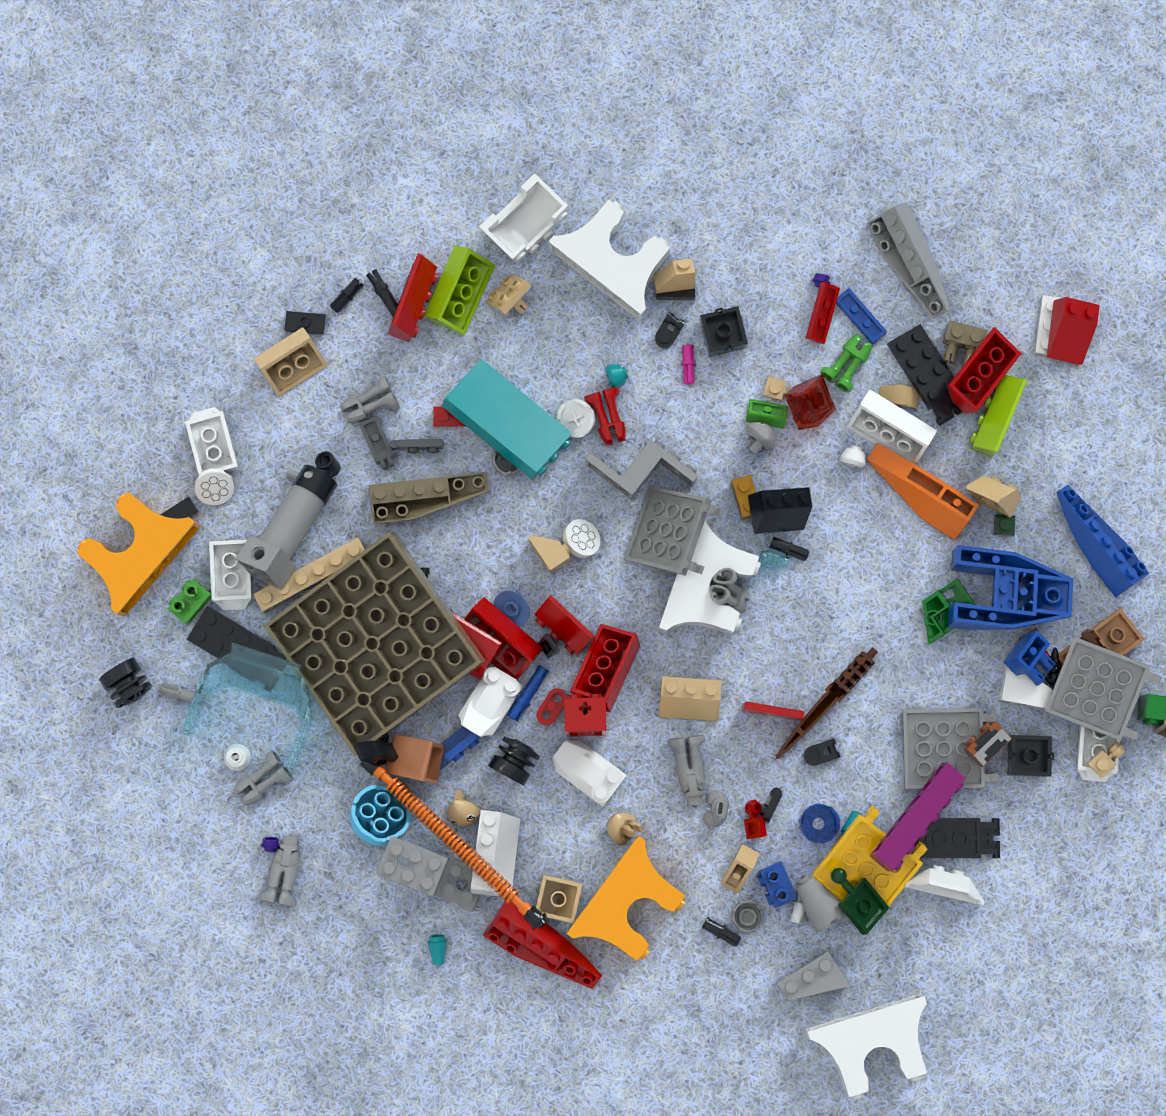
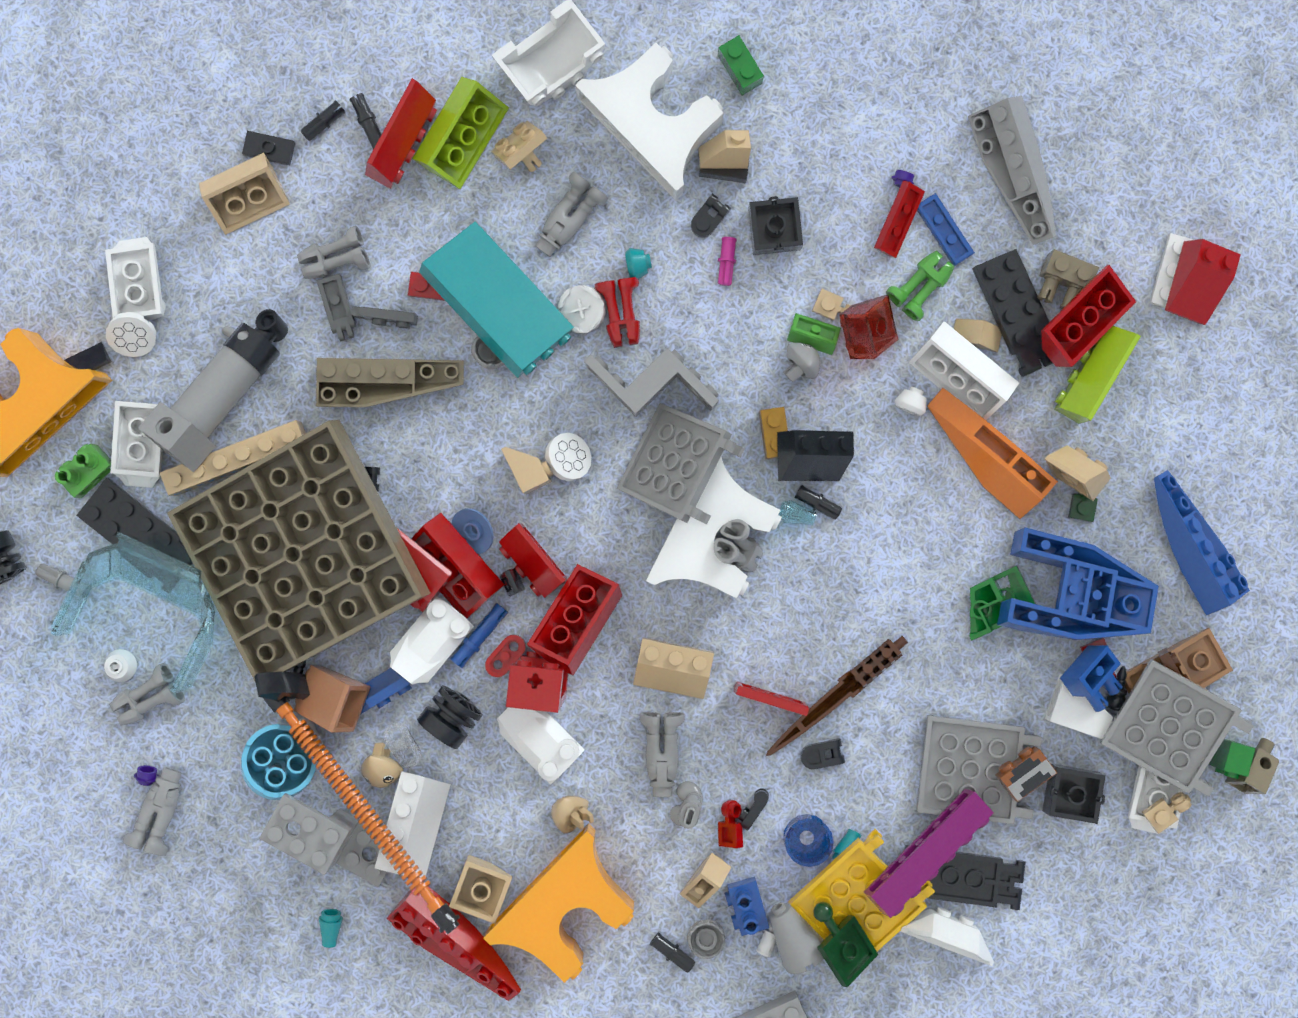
camera: 10 degrees right, 5 degrees up
none -> light grey piece [535,172,608,257]
none -> green brick [717,35,764,96]

